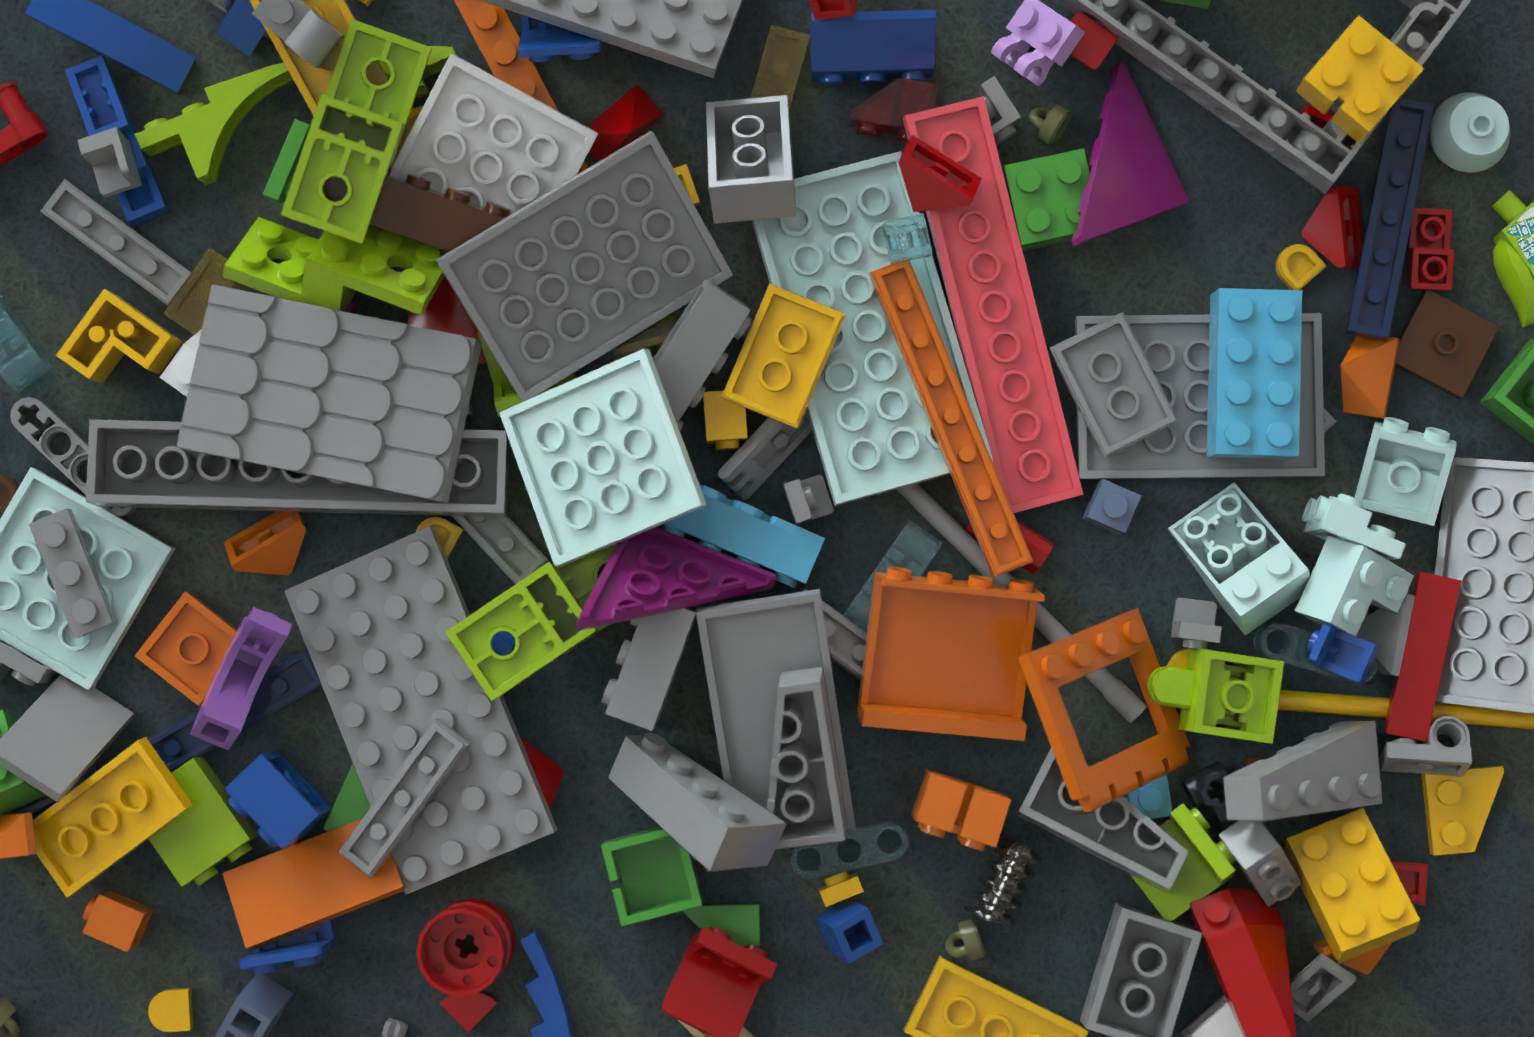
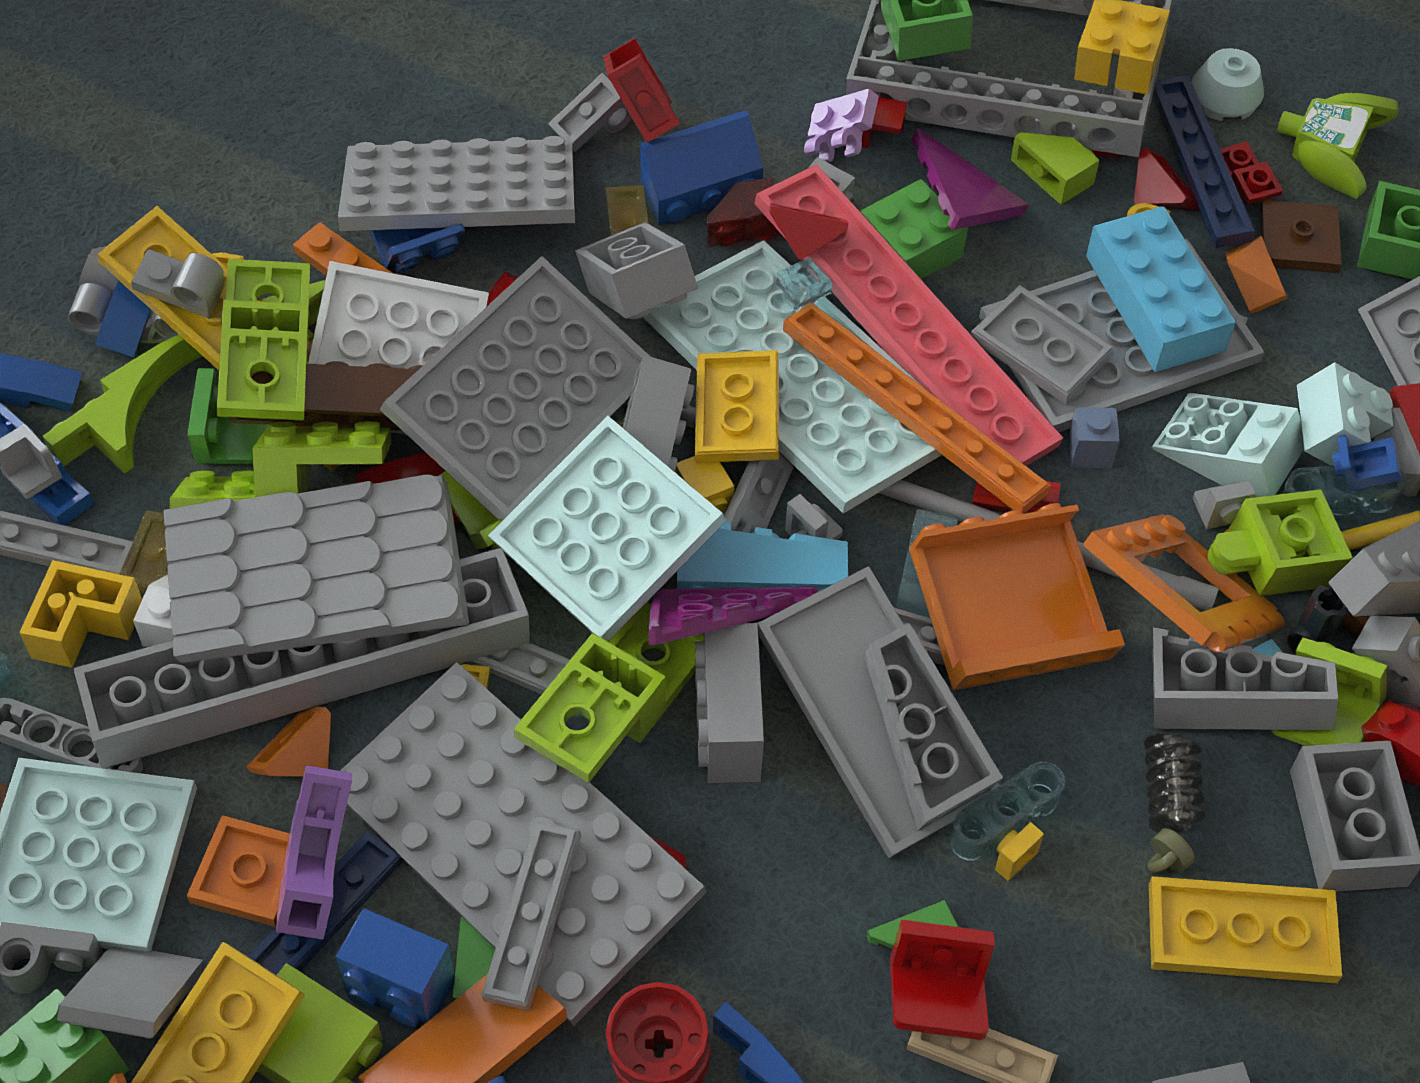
camera: 25 degrees left, 30 degrees down
light grey plate [29,508,117,638] -> none
bright green piece [601,826,704,927] -> none
light grey wedge [608,733,787,871] -> none
blue brick [814,897,883,964] -> none
orange piece [911,768,1011,851] -> none
olive tile [1029,104,1072,146] -> none
light aqua plate [1302,494,1406,560] -> none
light aqua plate [1354,417,1456,526] -> none
none -> lime slope [1011,132,1099,205]

